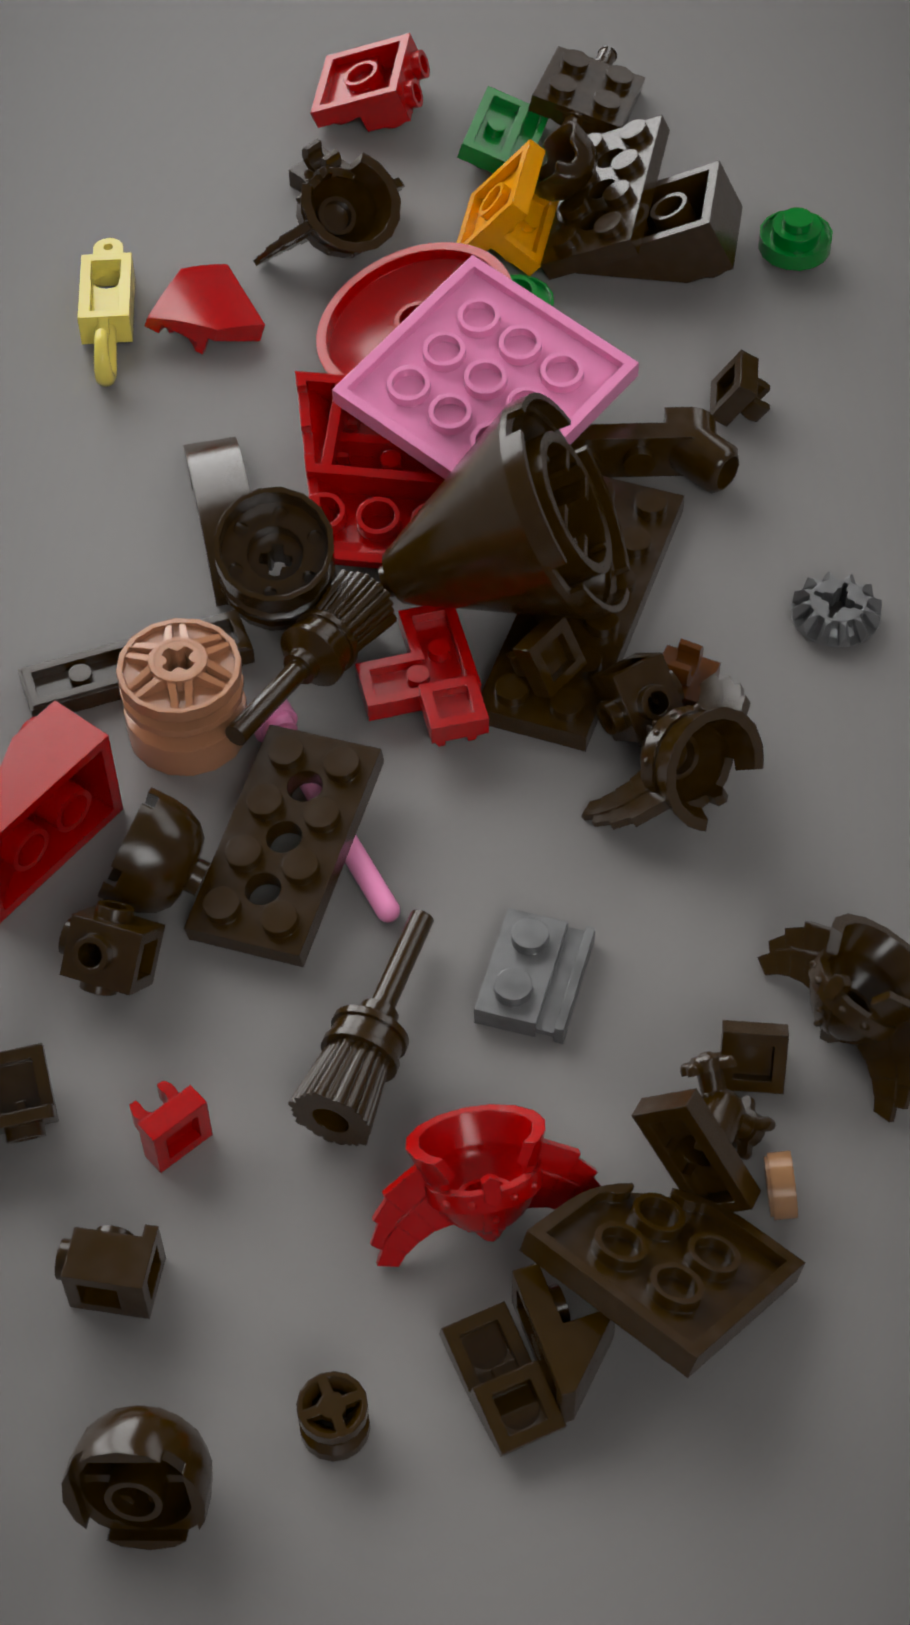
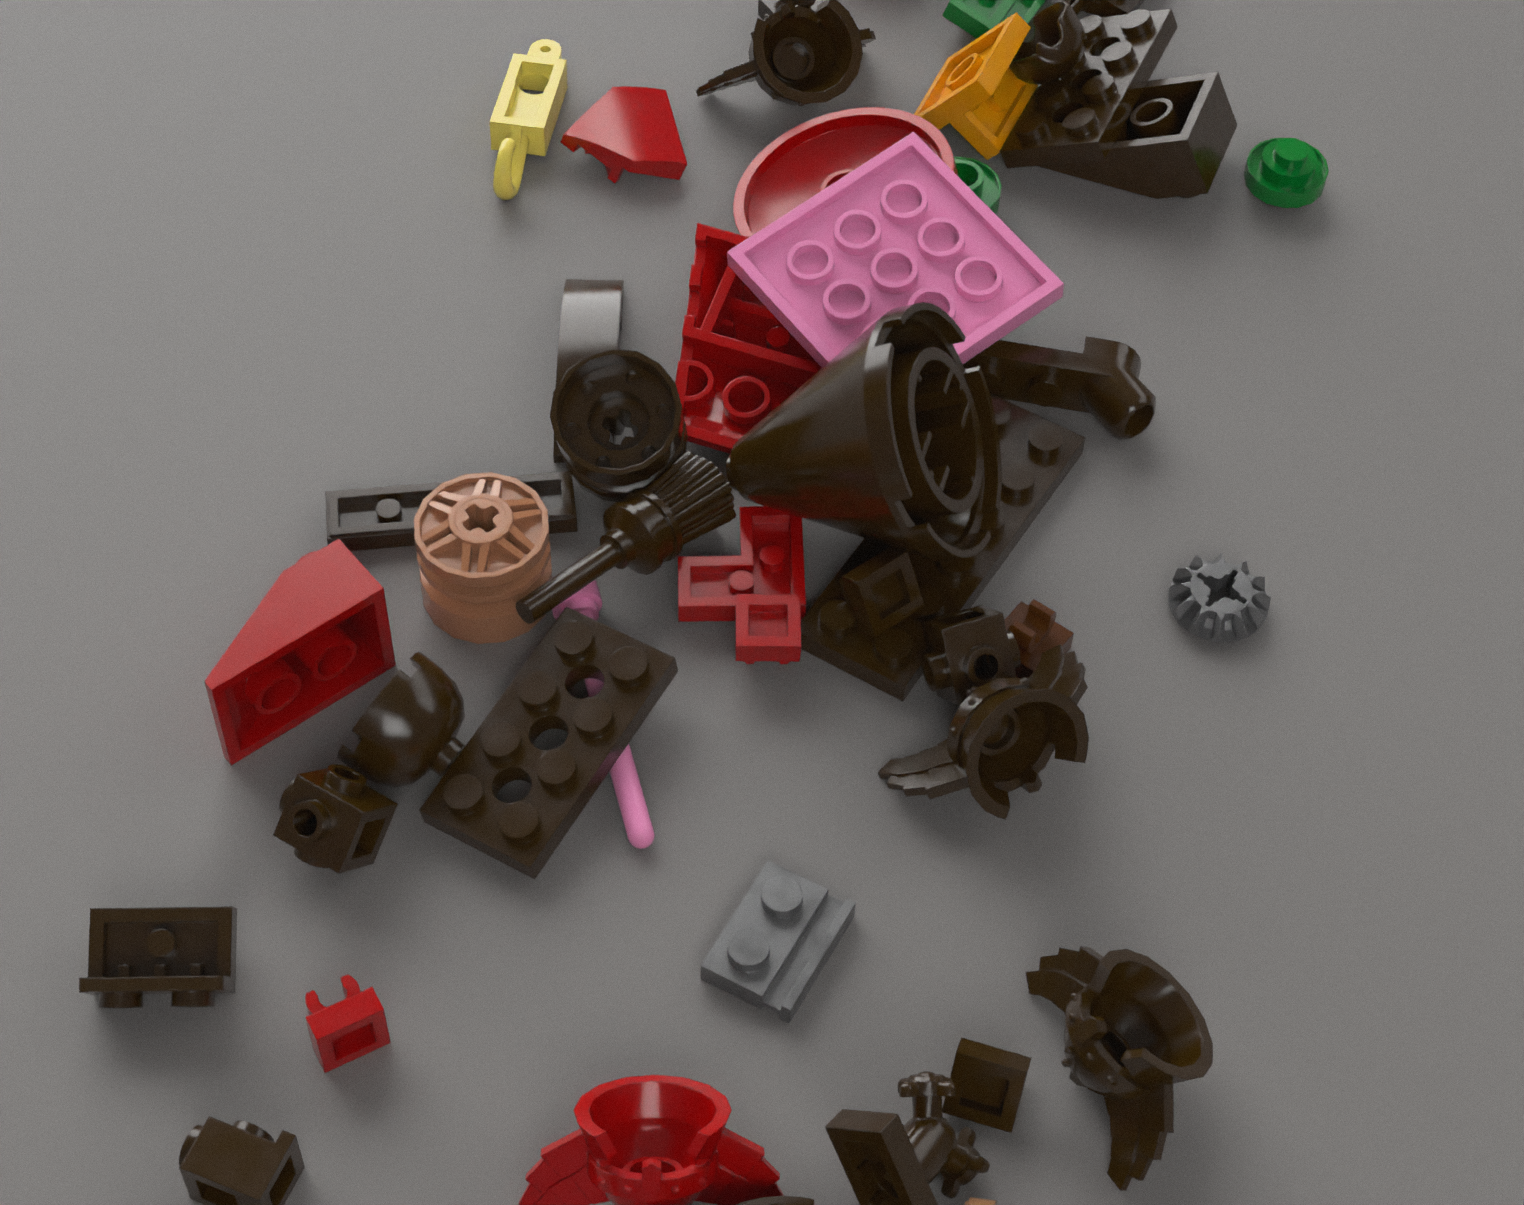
camera: 10 degrees right, 0 degrees up
dark brown piece [288,910,434,1146] -> none
dark brown tile [710,349,770,427] -> none

